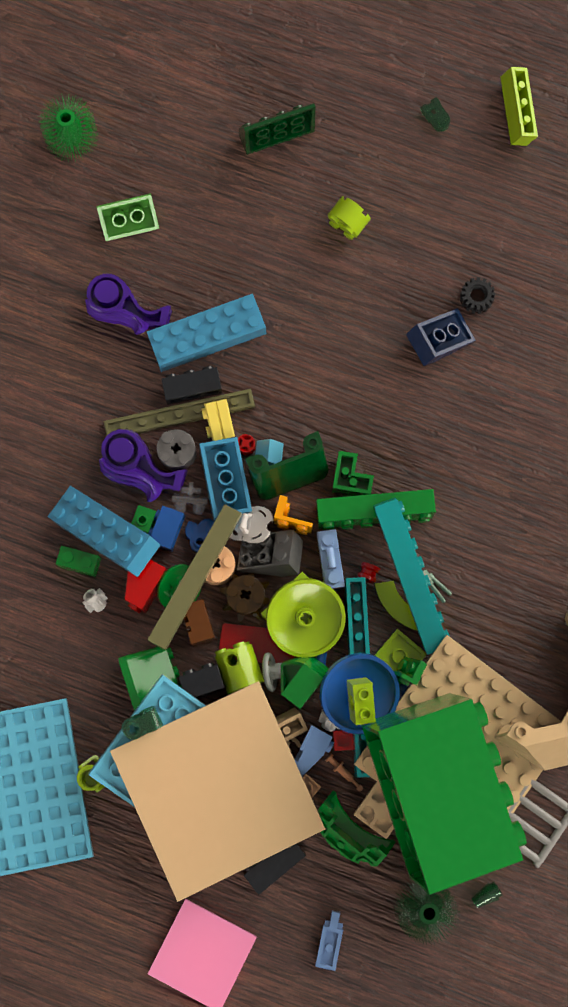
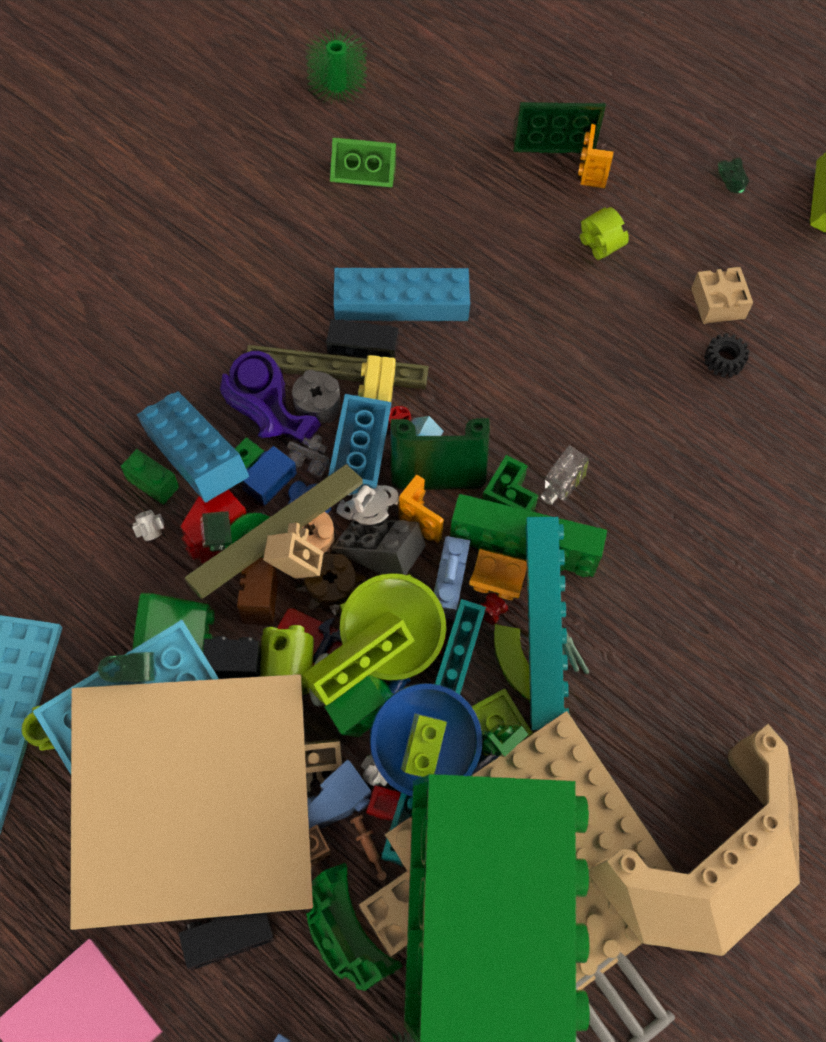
camera: 15 degrees right, 15 degrees down
dark purple animal [85,274,172,335] -> none
dark blue slope [406,308,476,366] -> none
none -> clear green brick [200,511,232,551]
none -> tan brick [263,523,324,579]
none -> lime brick [302,612,414,706]
none -> dark blue bar [313,618,342,663]
none -> light orange bracket [469,548,527,600]
none -> clear torso [540,445,589,505]
none -> light orange bracket [578,124,613,188]
none -> tan piece [691,267,753,324]

